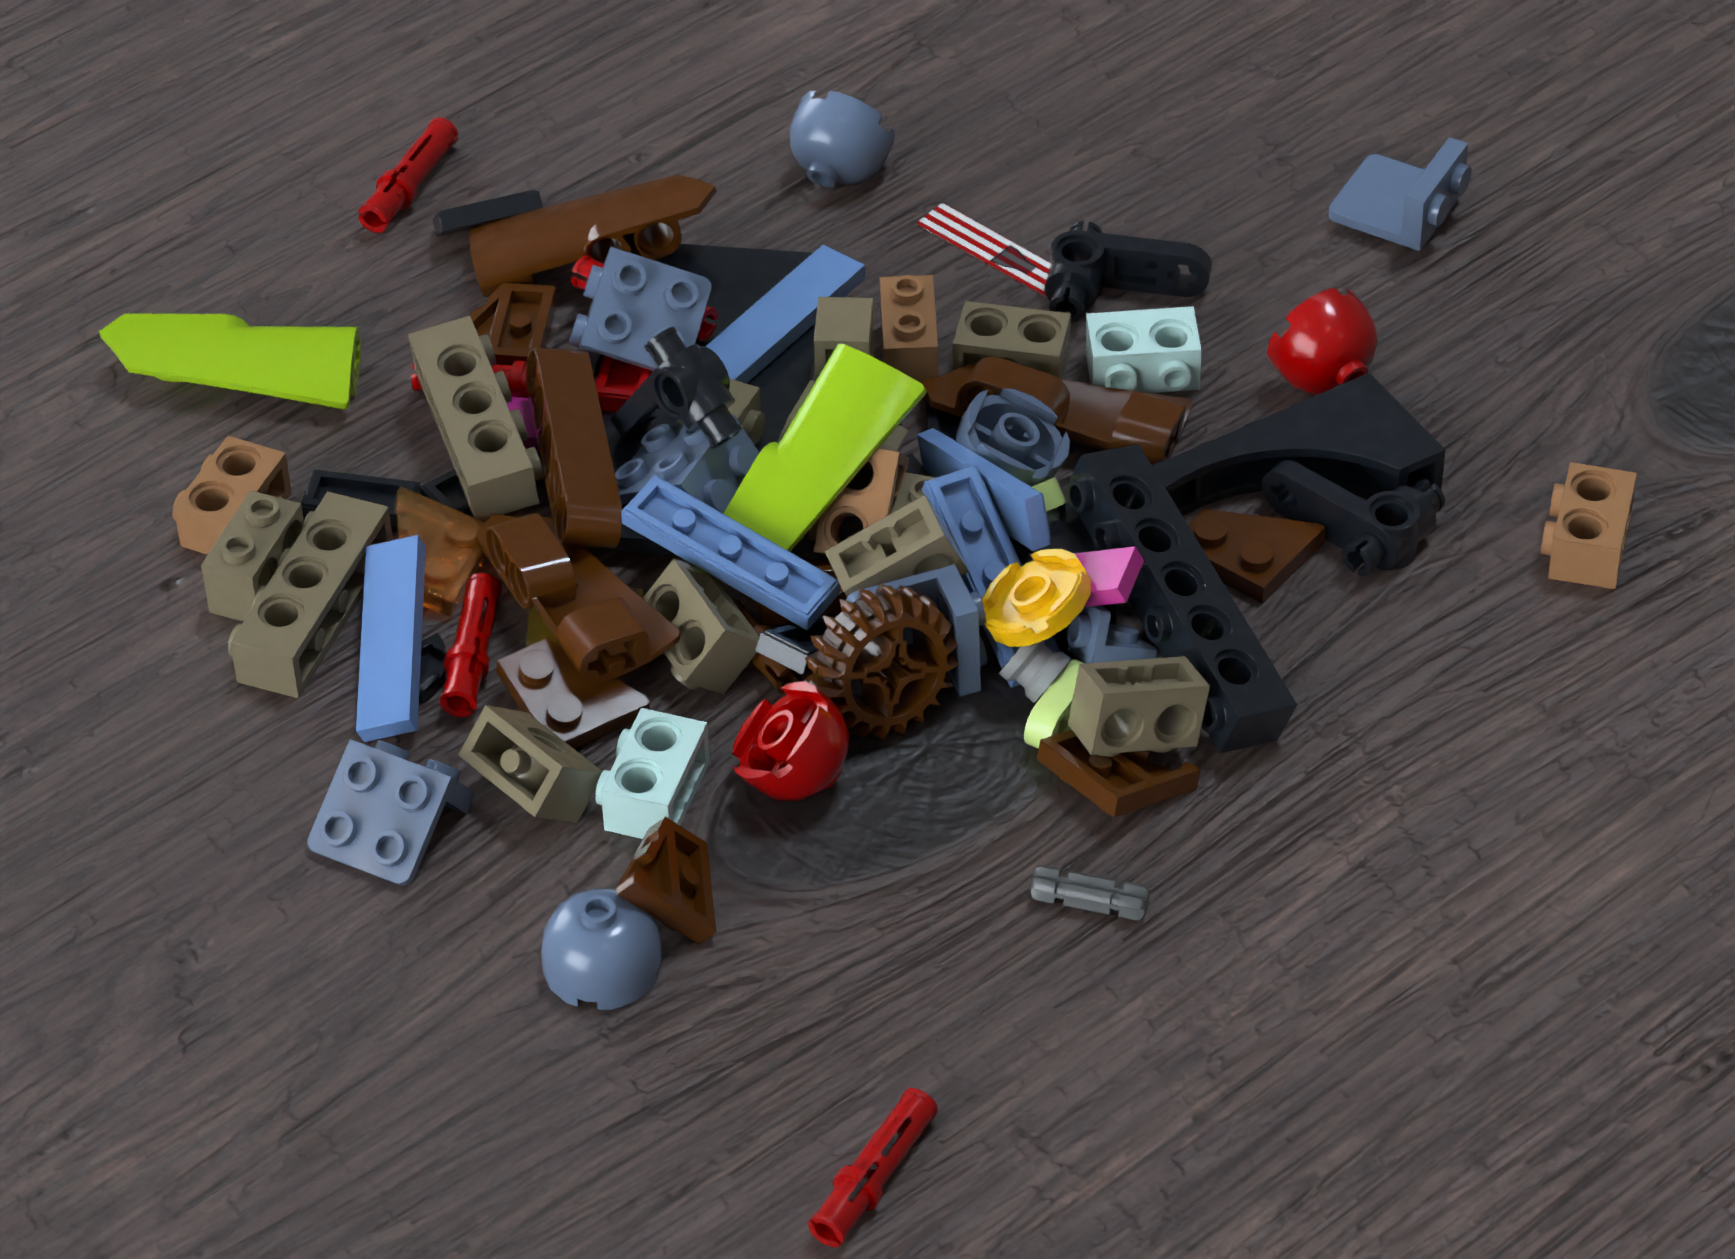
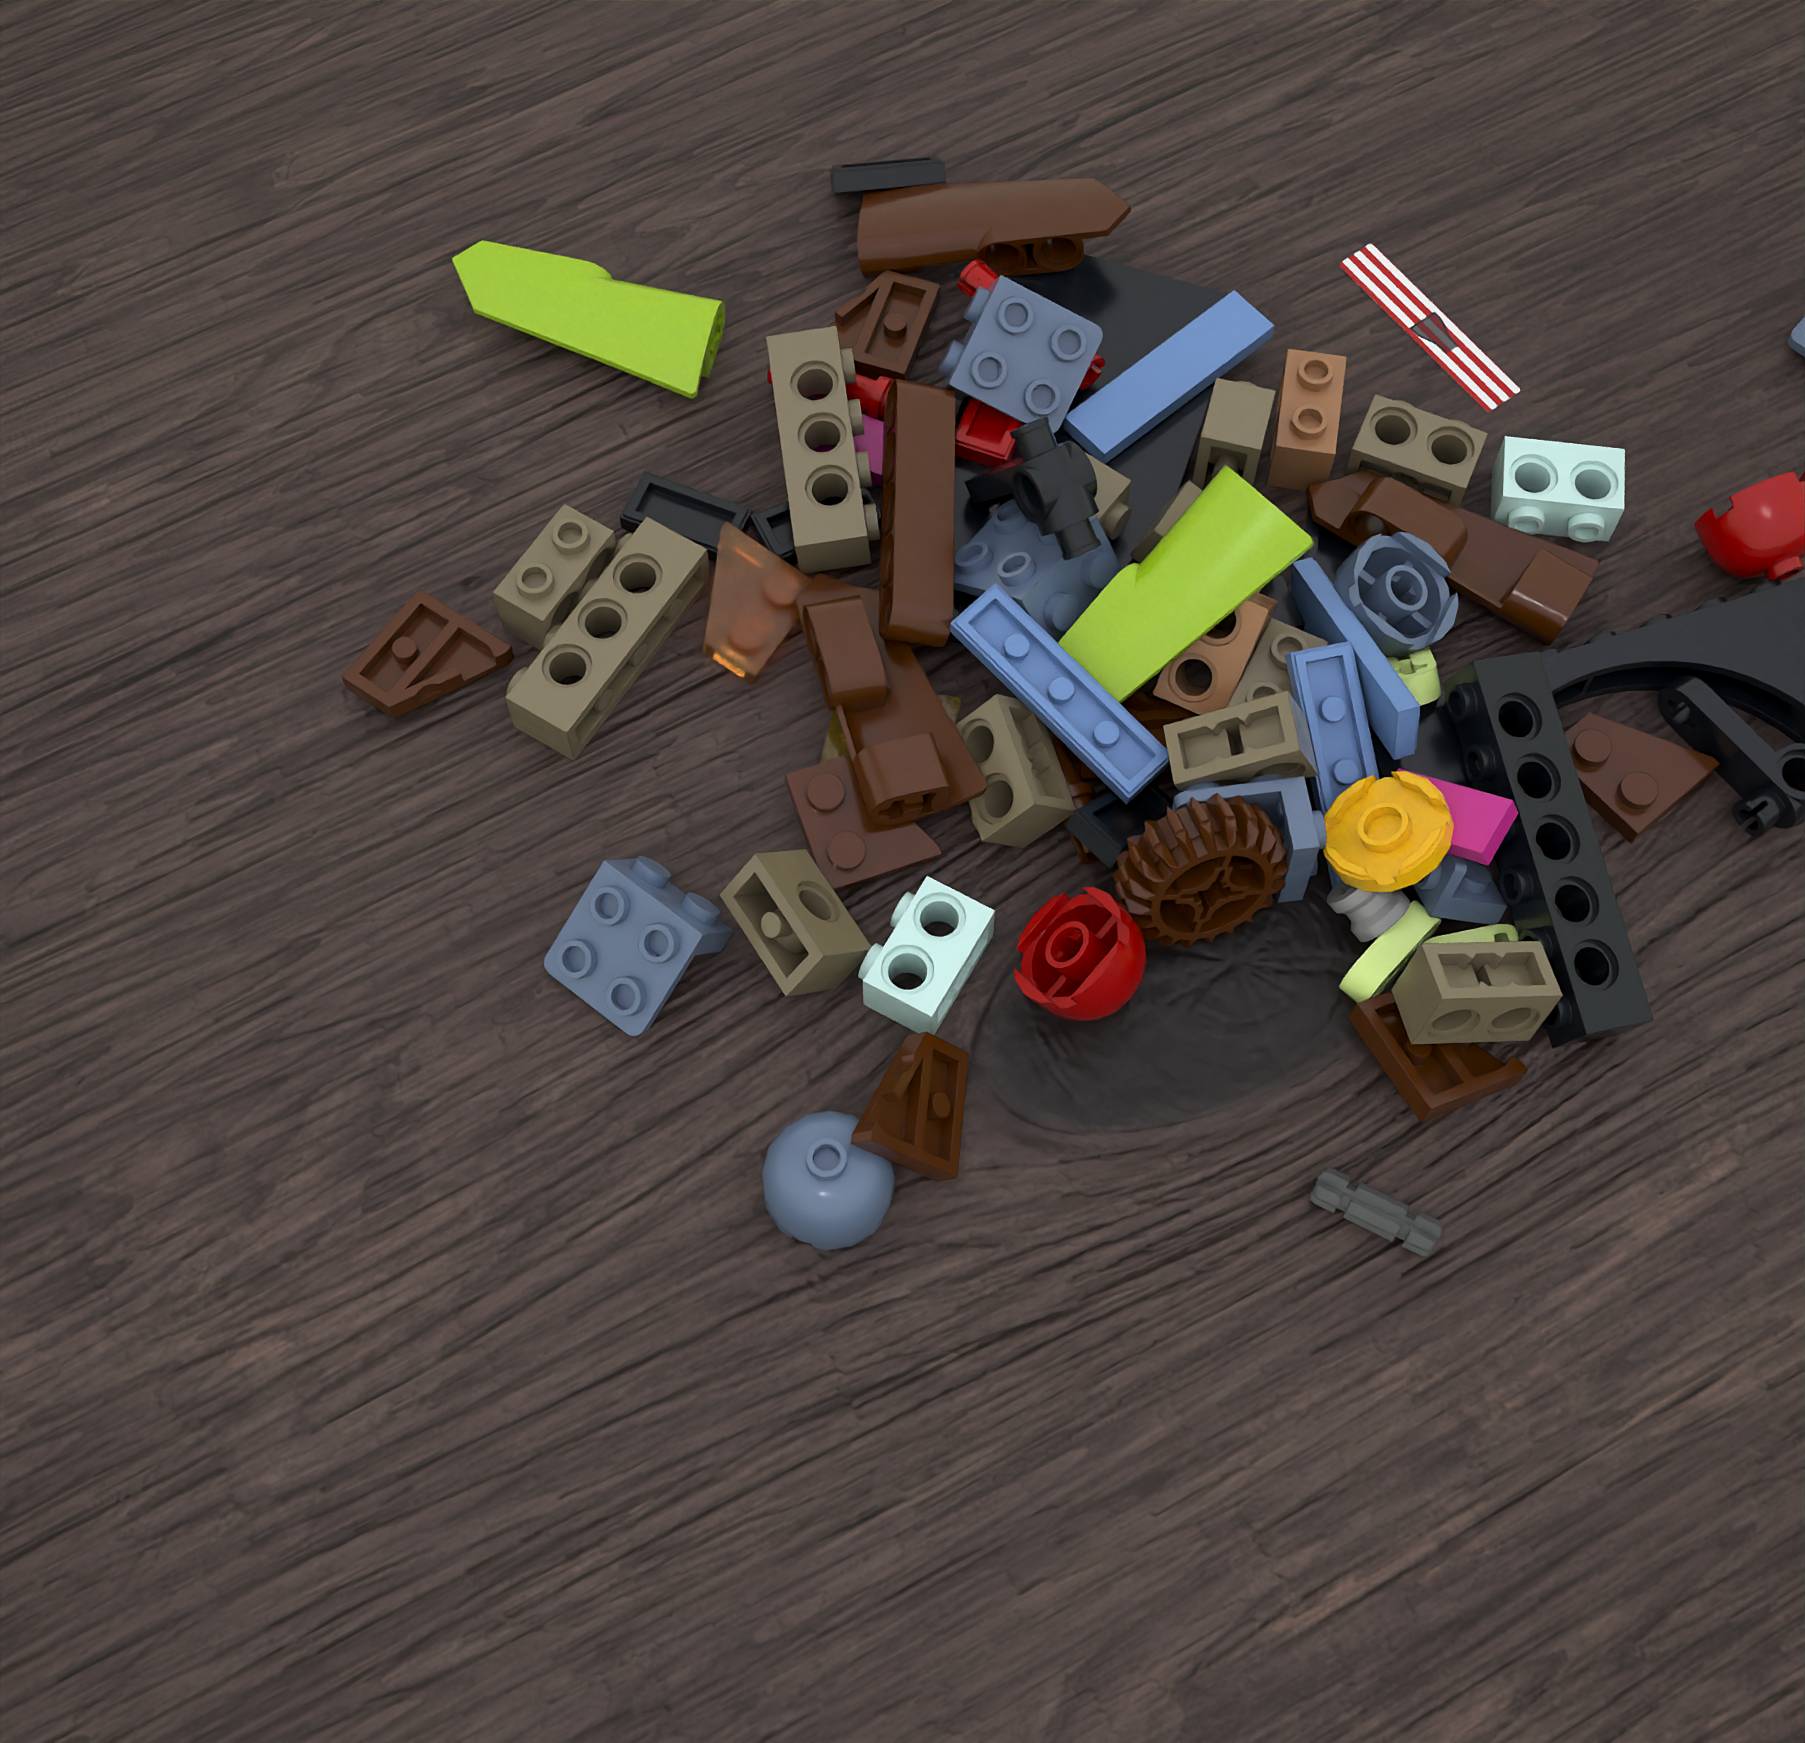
camera: 10 degrees right, 20 degrees up
medium nougat brick [172,436,292,555] -> none
medium blue tile [356,535,426,742] -> none
red pin [358,117,459,233] -> none
black tile [419,633,447,704] -> none
red pin [440,573,502,717] -> none
sand blue cylinder [790,90,895,188] -> none
red pin [808,1088,938,1247] -> none
black piece [1045,221,1212,322] -> none
none -> reddish brown wing [341,589,515,719]

